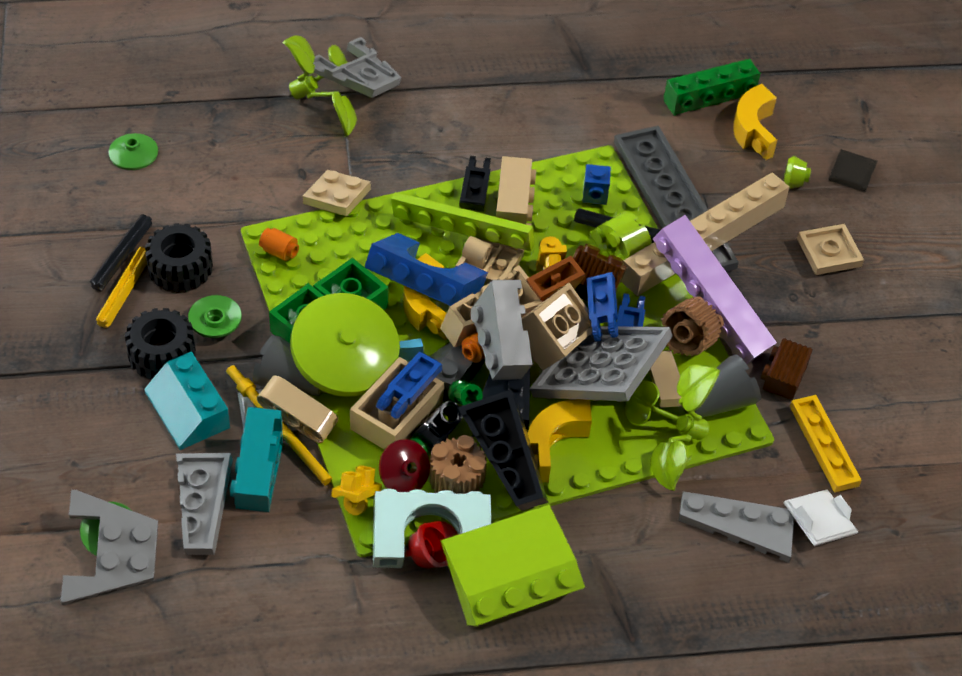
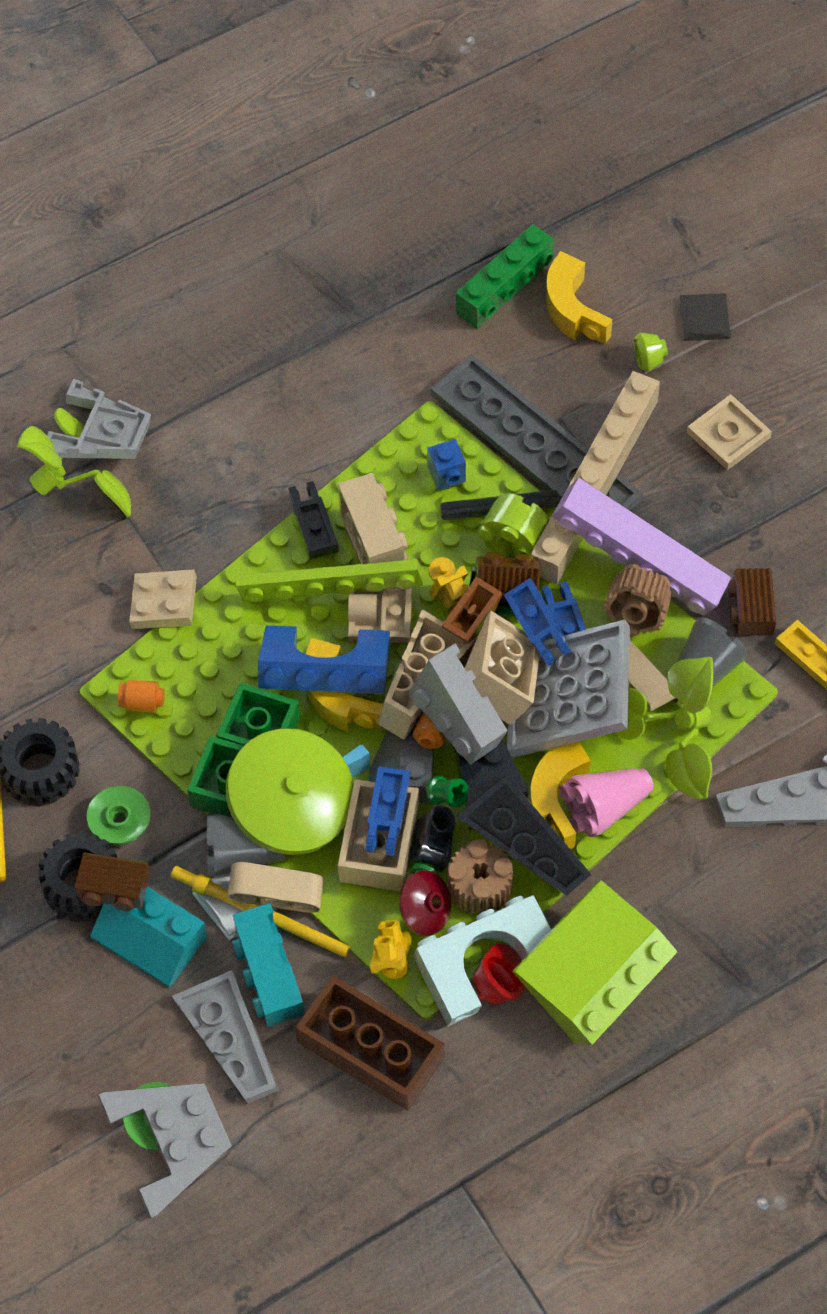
camera: 20 degrees left, 10 degrees up
none -> reddish brown brick [75,853,151,911]
none -> reddish brown brick [295,975,445,1111]
none -> bright pink cone [559,768,653,838]

